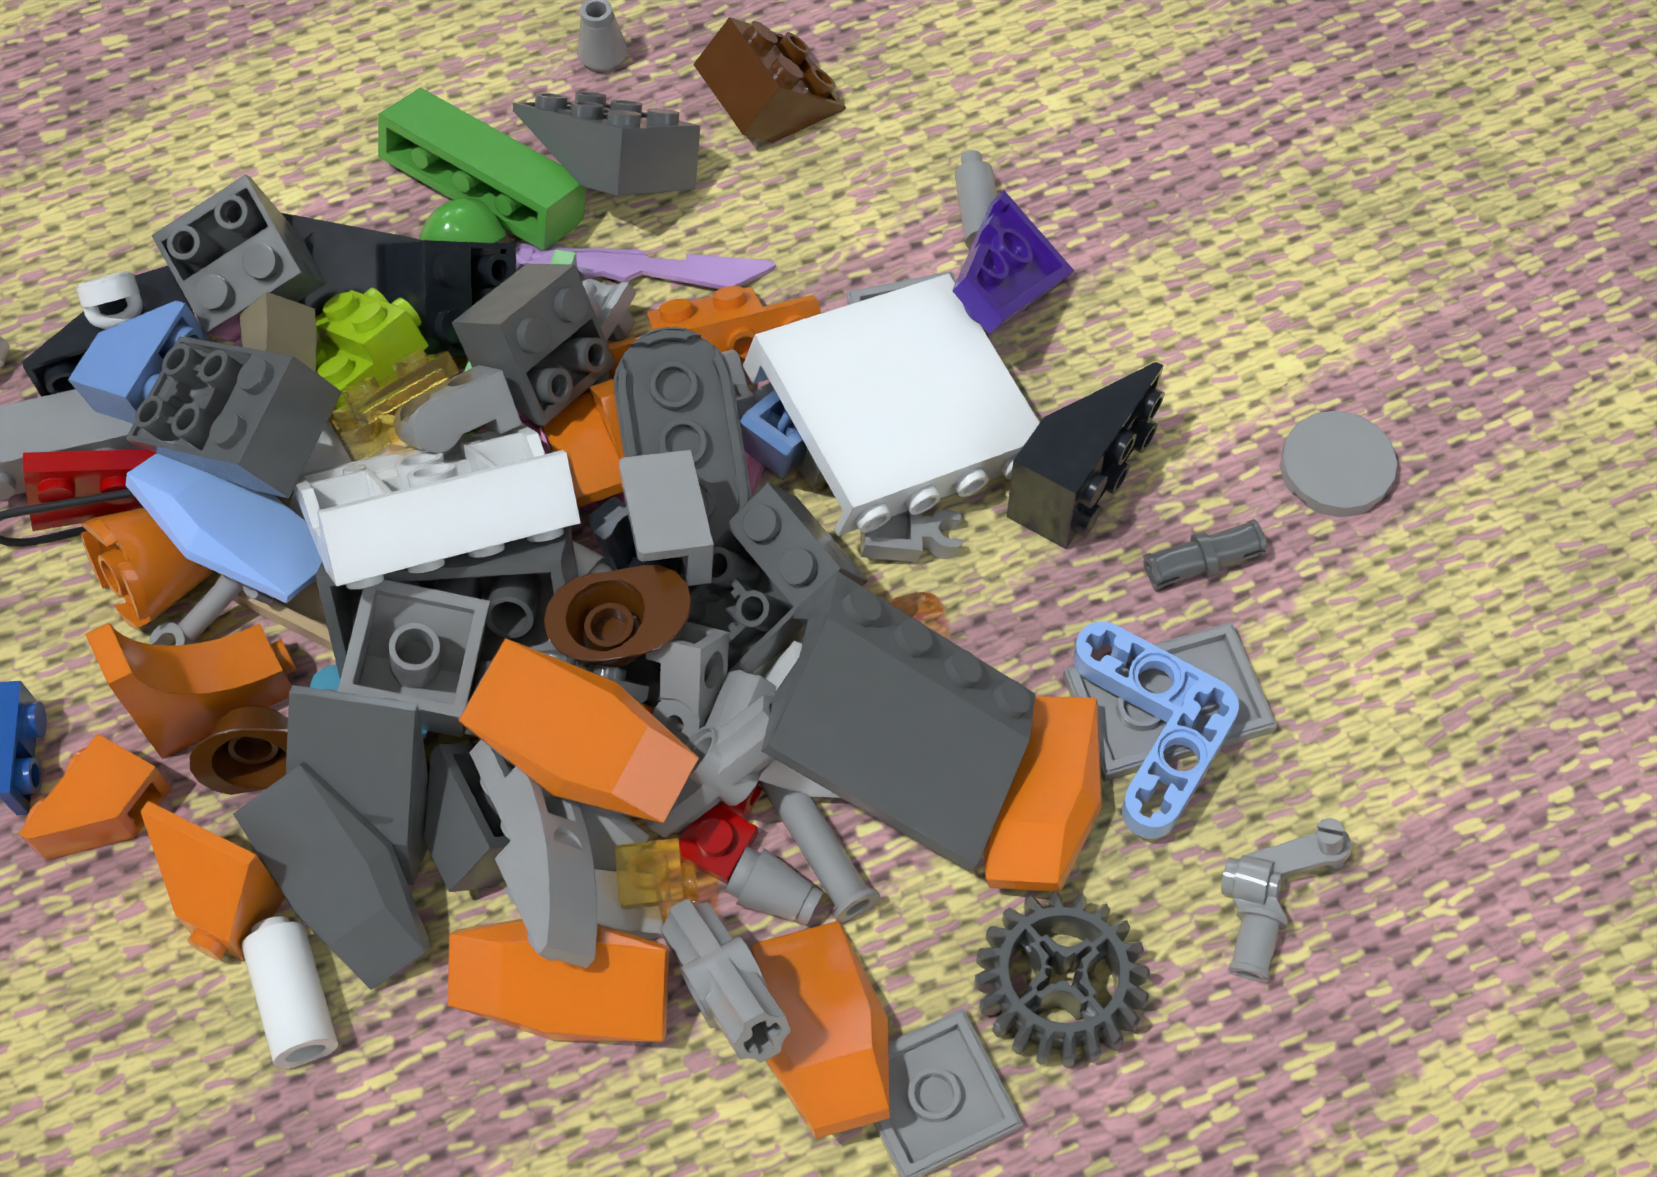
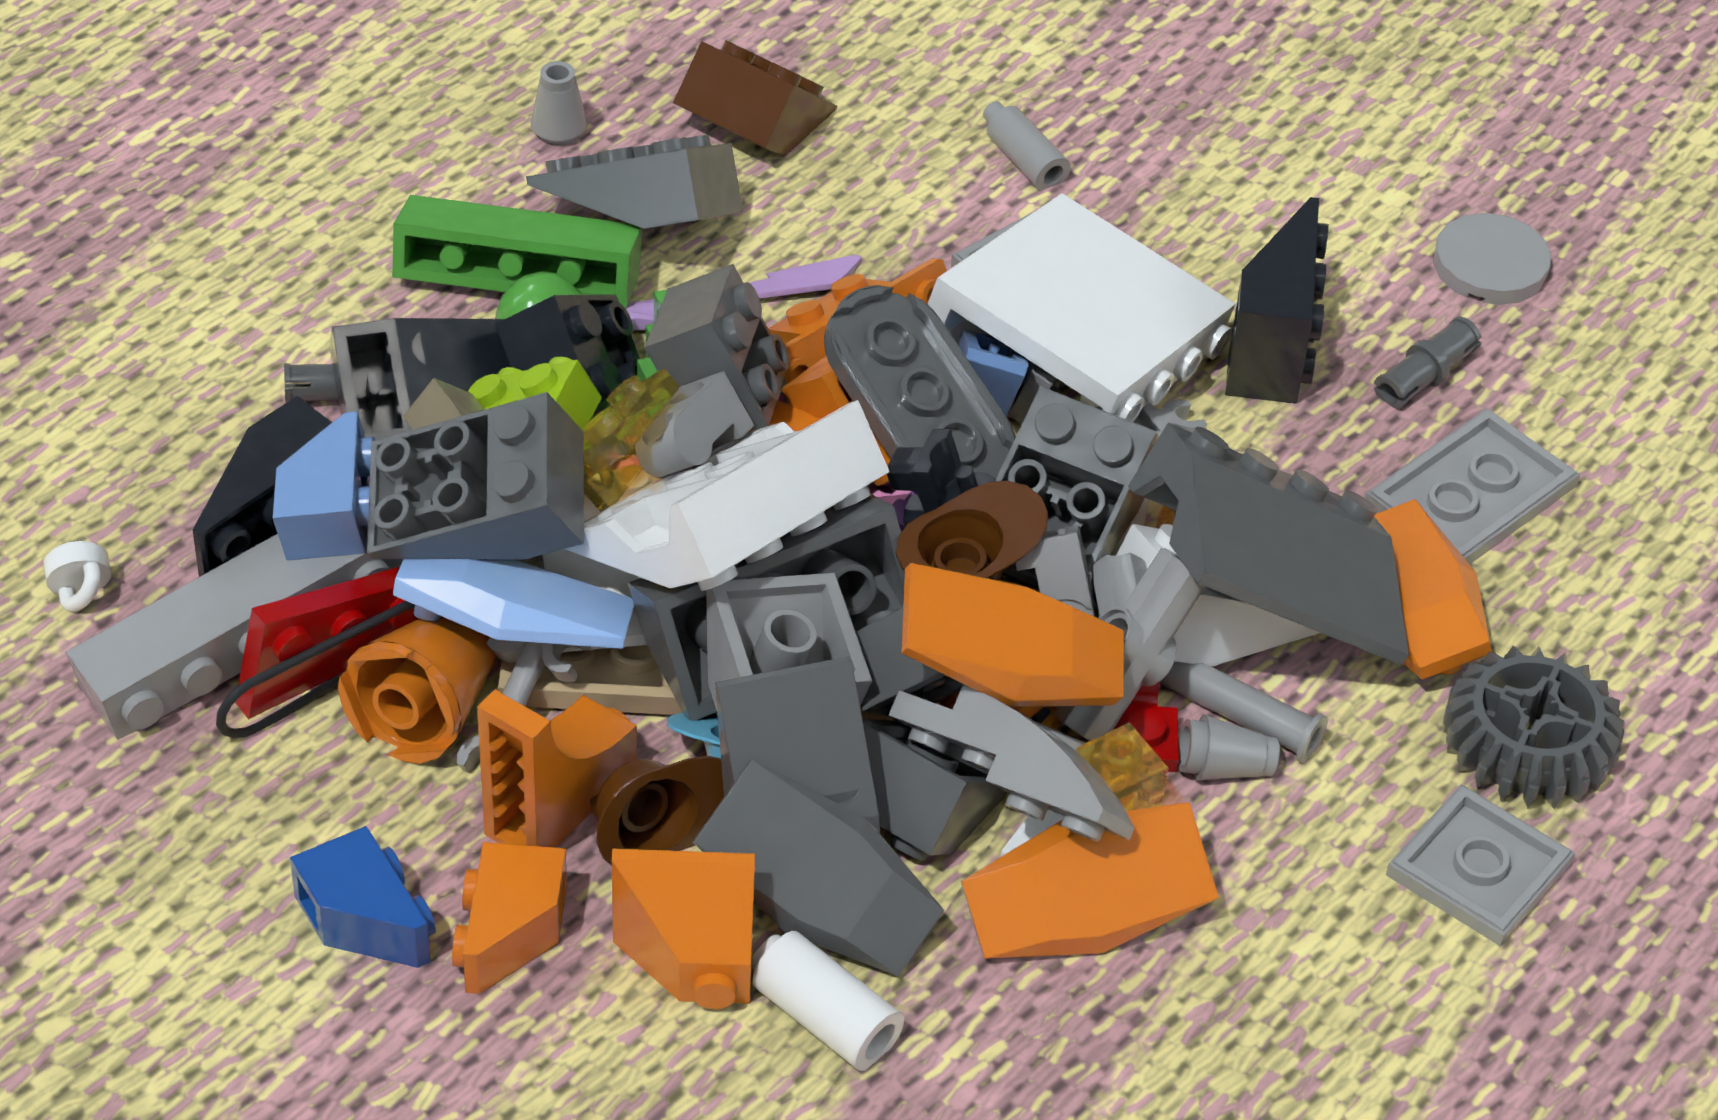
camera: 30 degrees left, 15 degrees down
white tile [75,271,143,330] -> none
dark grey slope [151,174,327,342] -> none
light grey panel [619,450,714,586] -> none
light grey piece [660,898,791,1063] -> none
orange piece [751,921,890,1139] -> none
dark purple wing [952,190,1075,334] -> none
light blue beam [1073,622,1239,839] -> none
light grey pin [1221,818,1351,983] -> none

